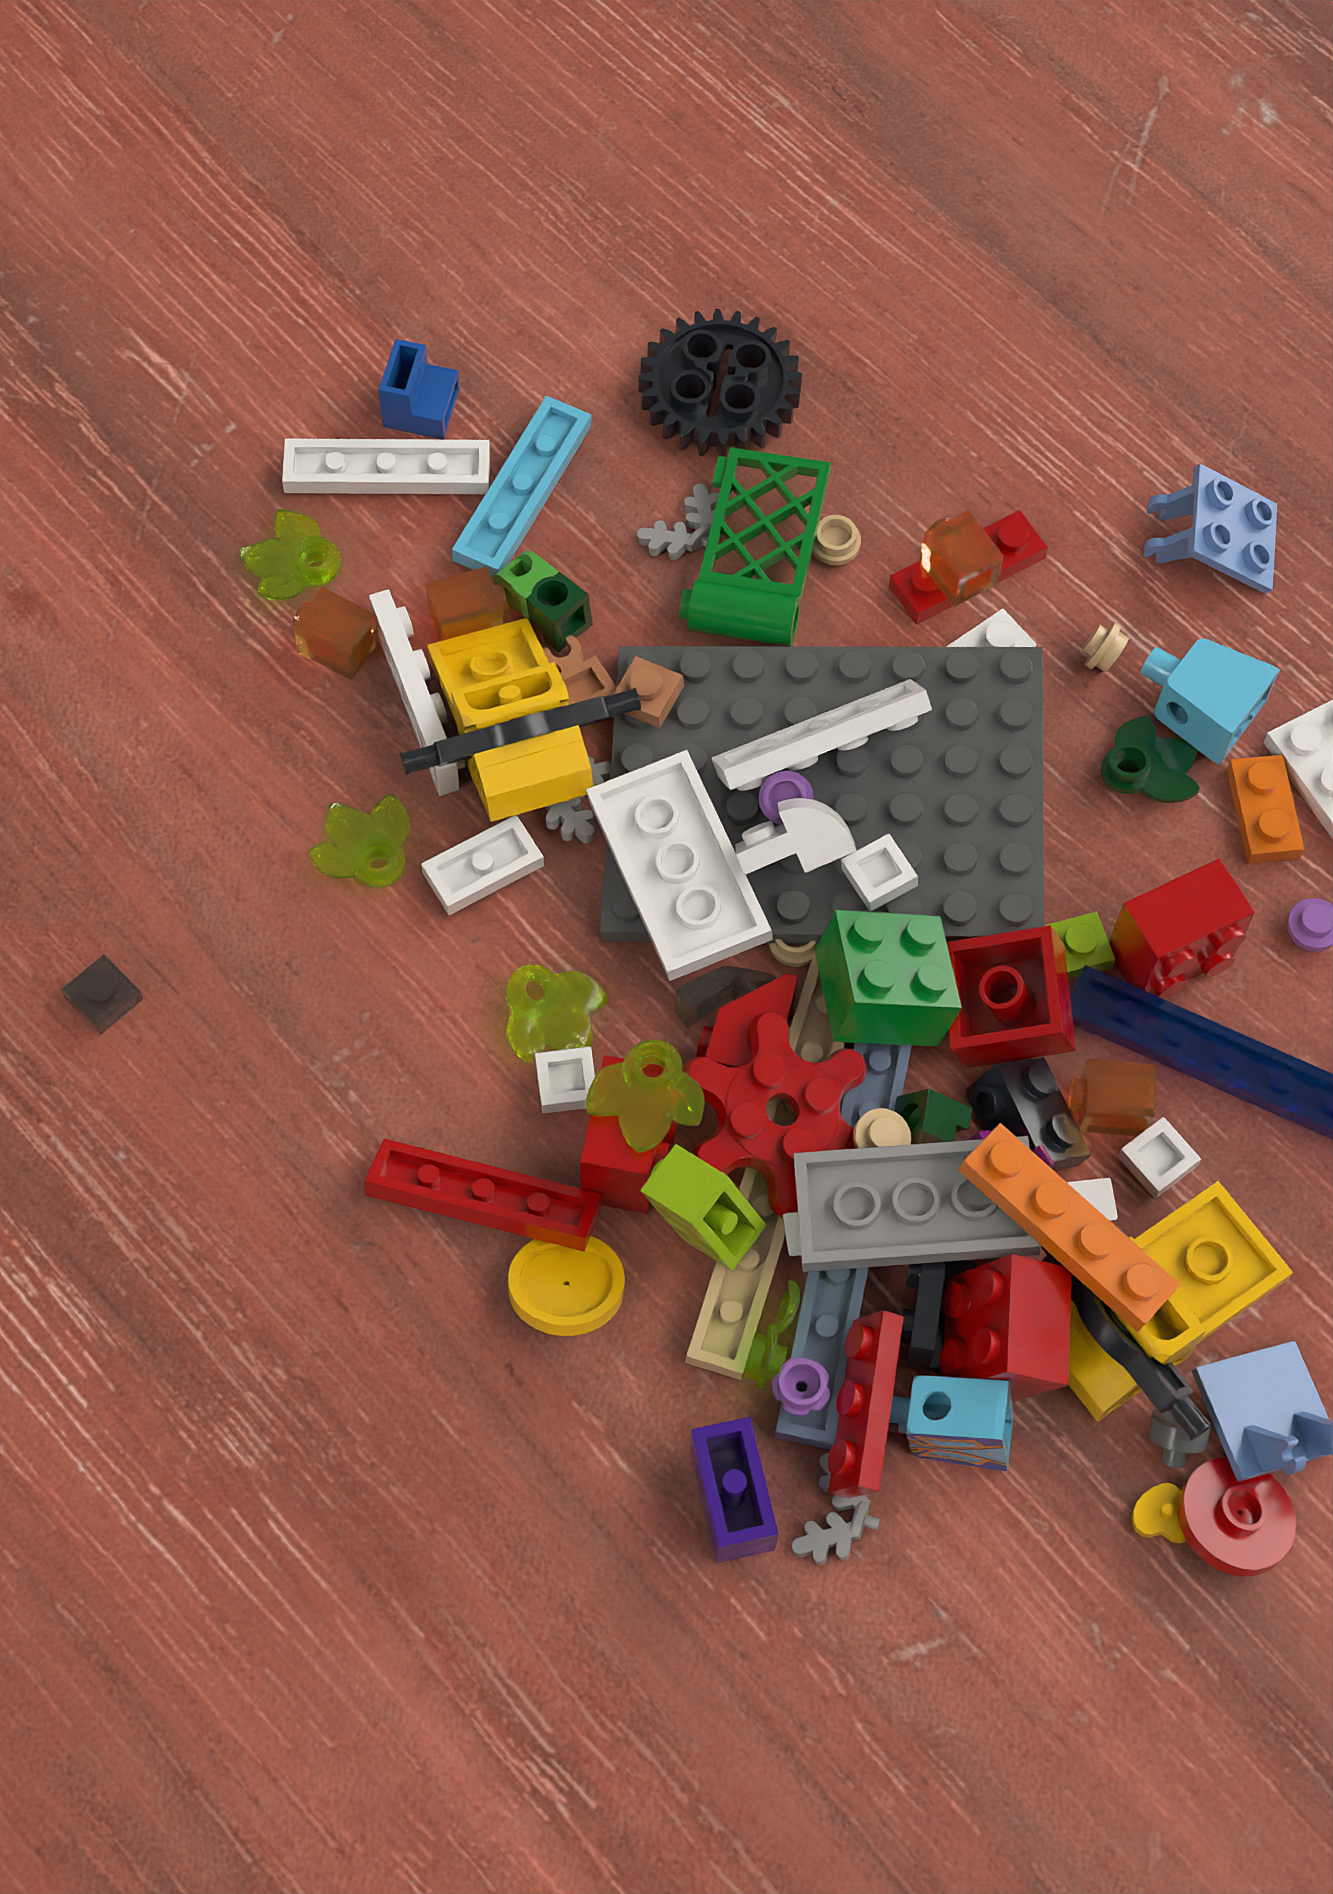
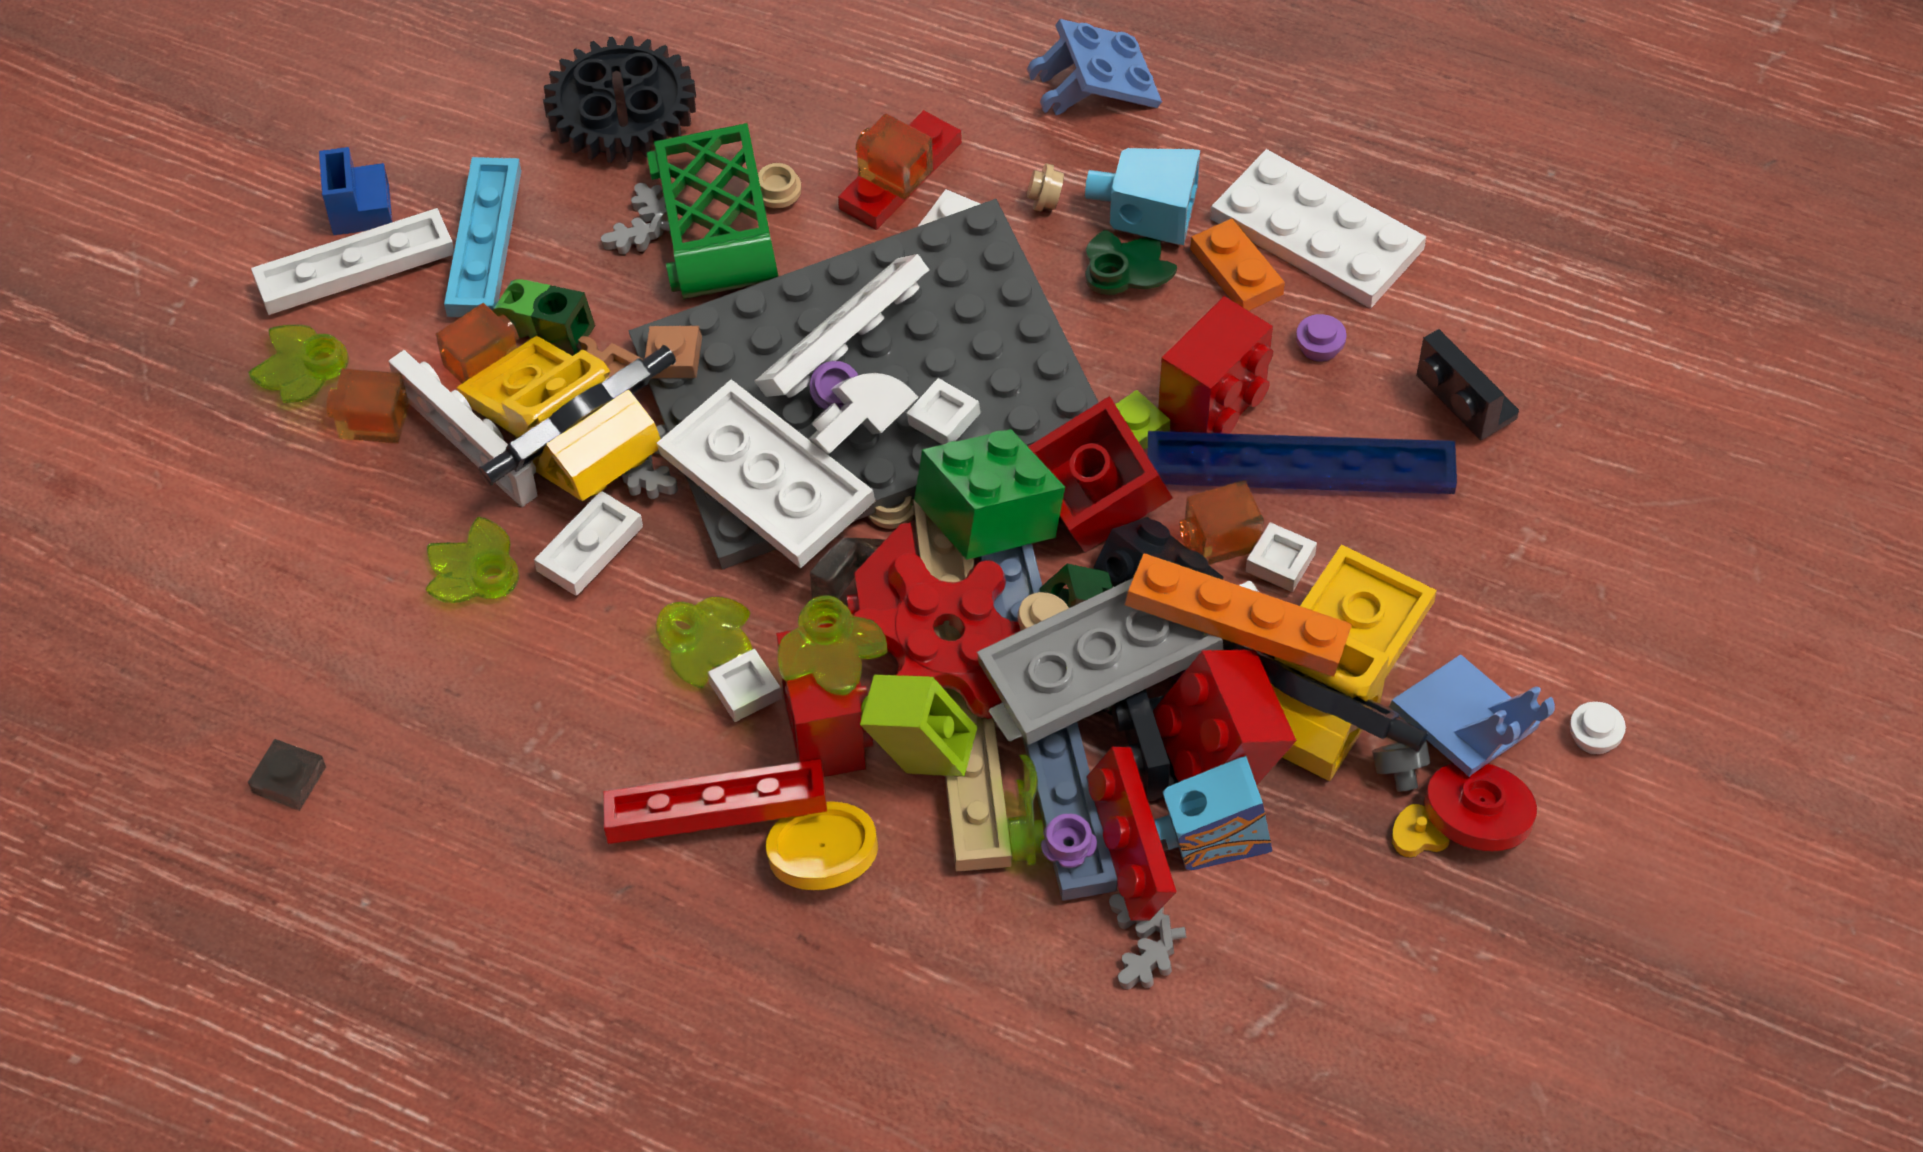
camera: 20 degrees left, 10 degrees down
dark purple brick [689,1417,779,1563] -> none

